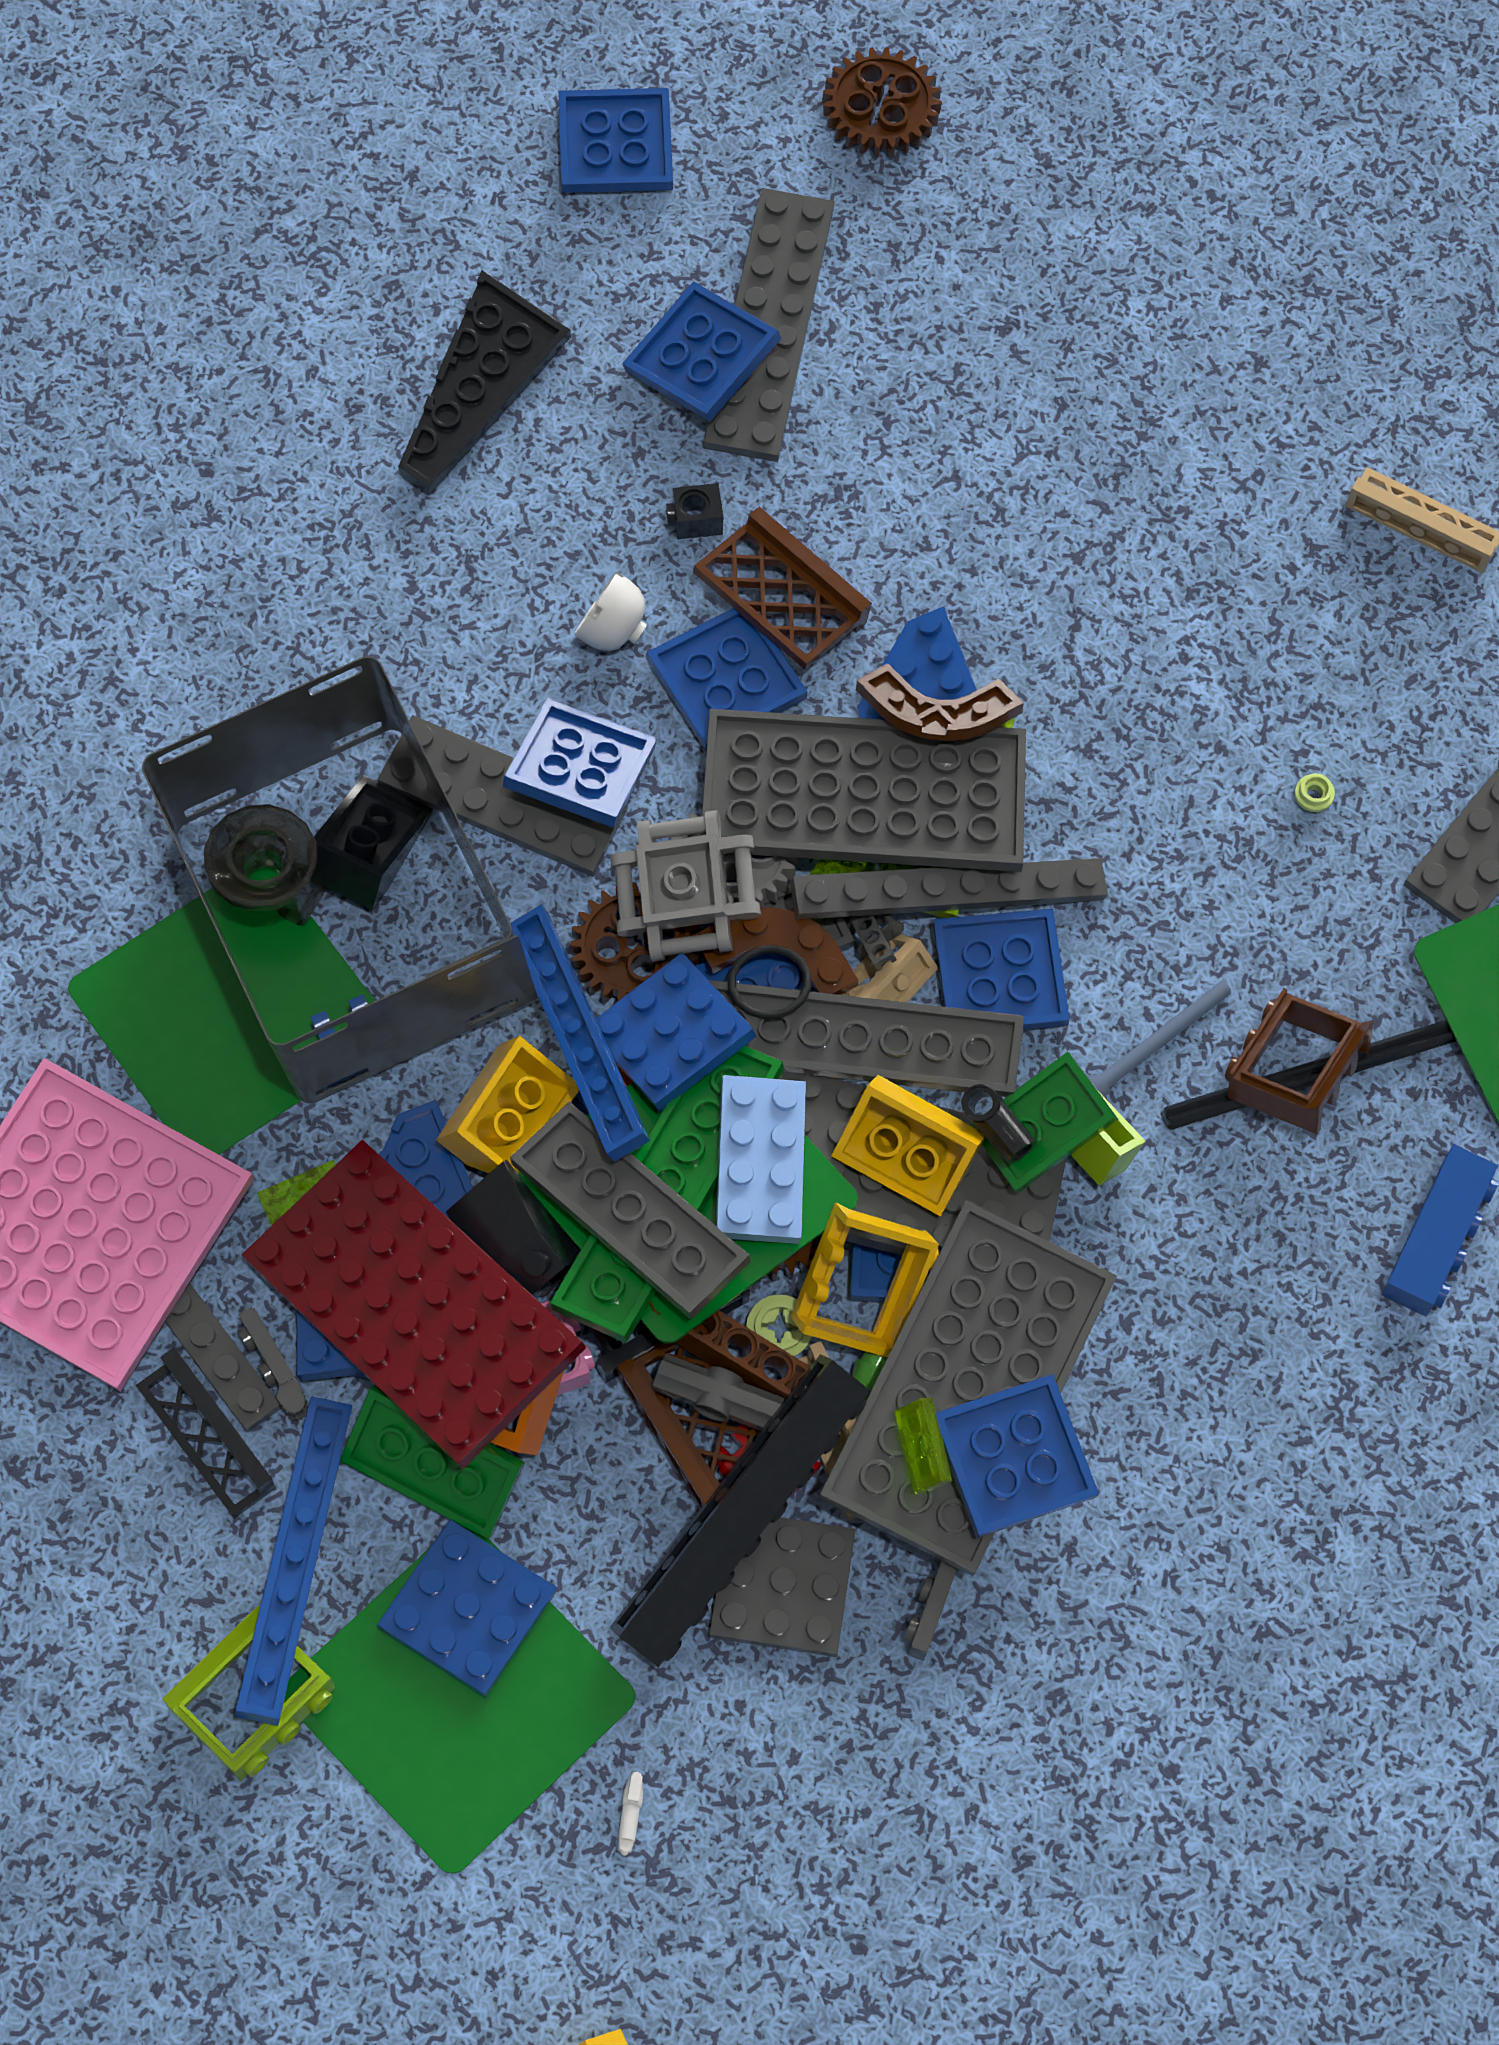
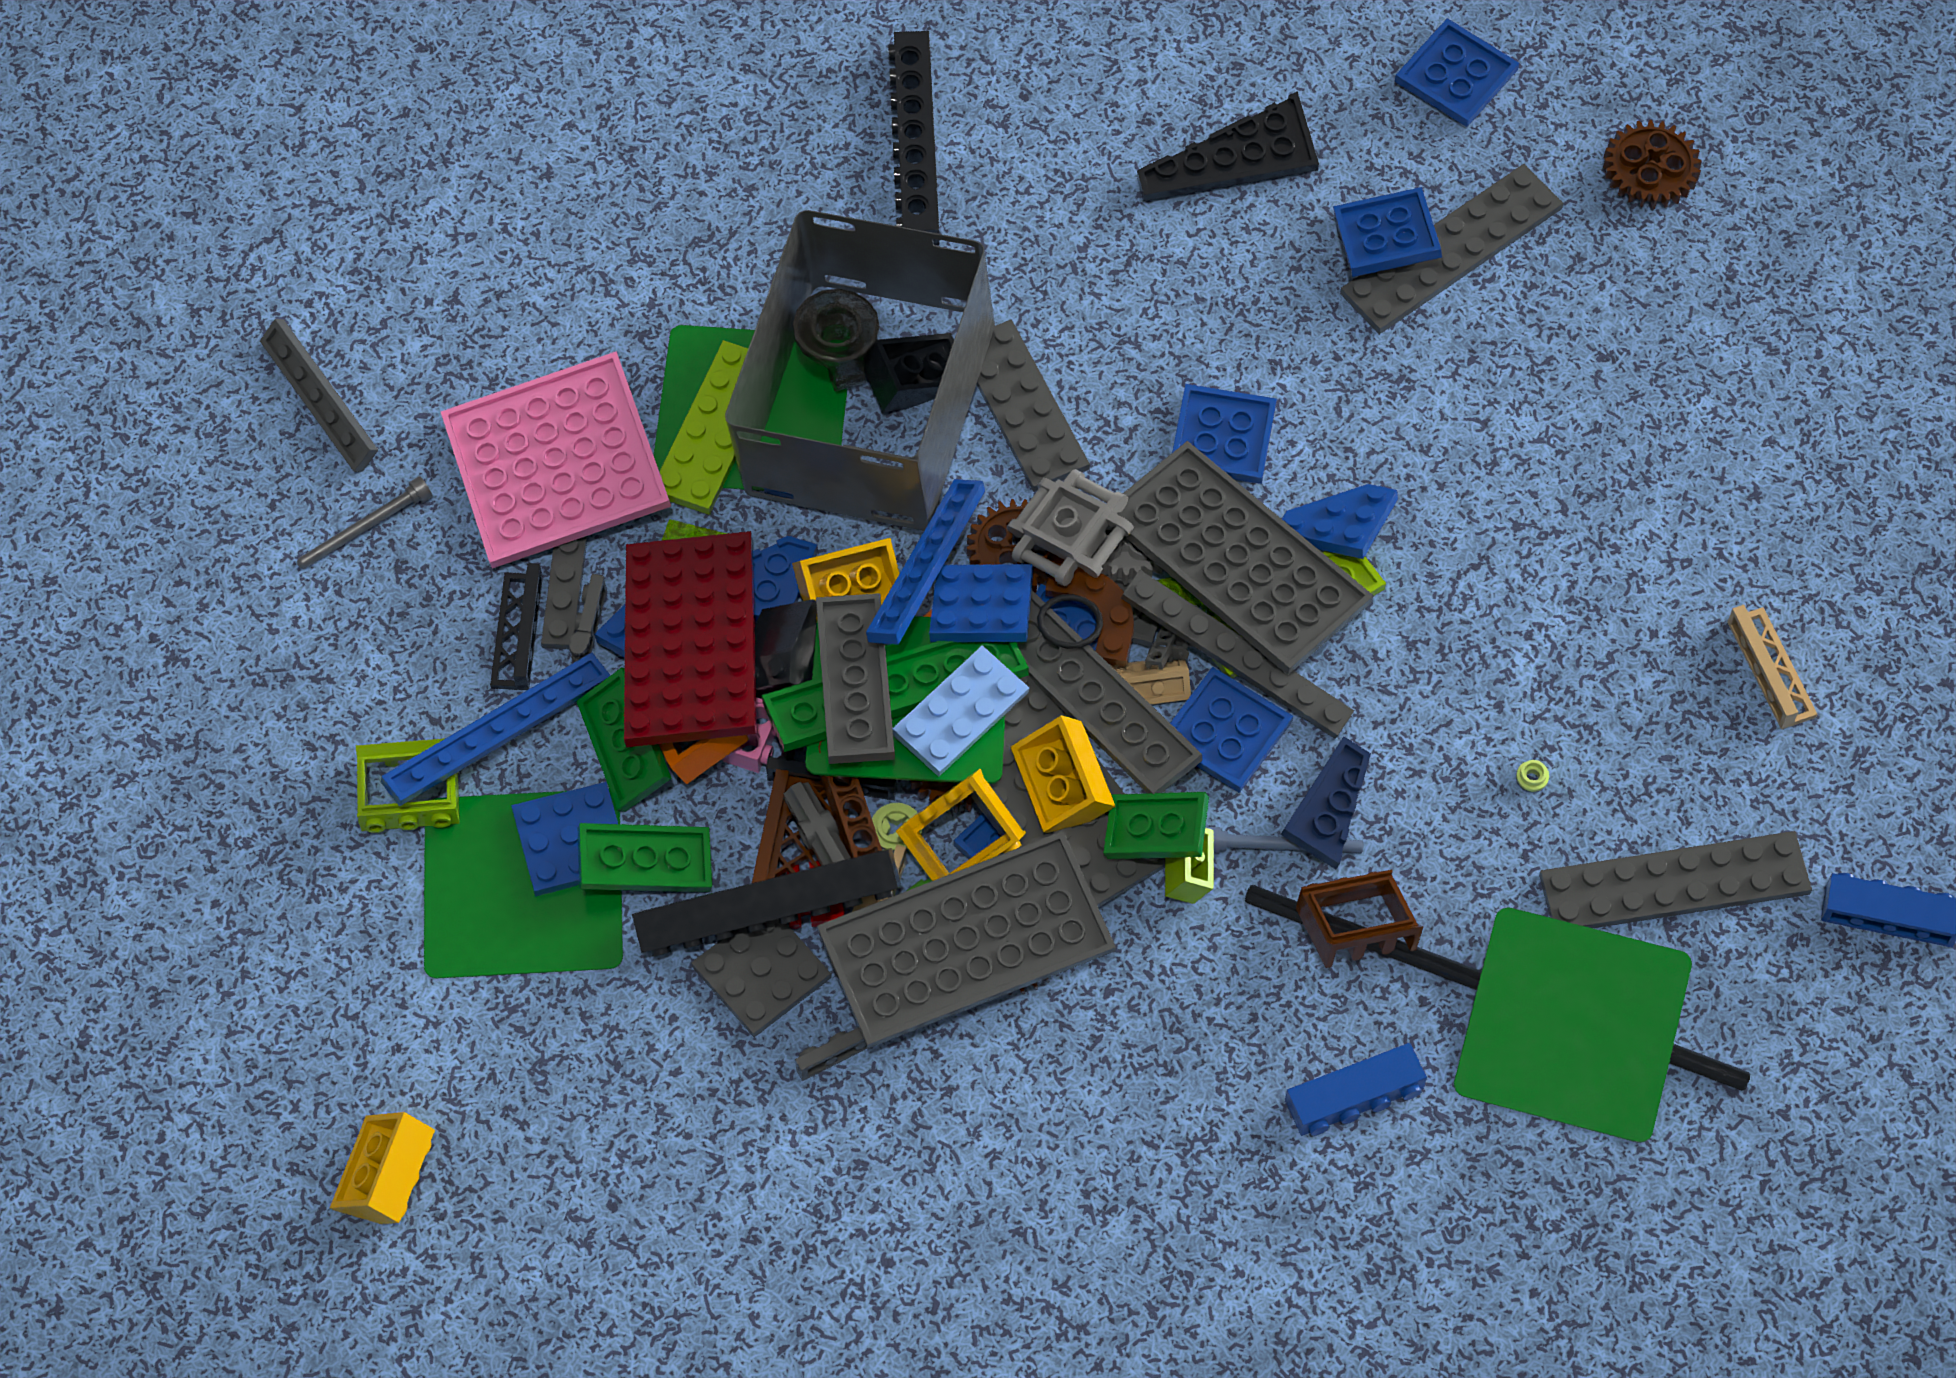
camera: 45 degrees right, 5 degrees down
plate [502,698,657,828] -> none
white cylinder [574,571,647,651] -> none
white piece [618,1772,643,1856] -> none
black brick [666,483,724,540] -> none
reddish brown fence [693,506,872,670] -> none
plate [856,663,1024,741] -> none
clear neon green plate [895,1397,952,1494] -> none
blue plate [931,1374,1099,1538] -> none
black piece [961,1084,1038,1165] -> none
none -> green plate [577,823,712,892]
none -> lime plate [659,340,748,515]
none -> black brick [888,31,940,245]
none -> dark blue wing [1281,736,1371,870]

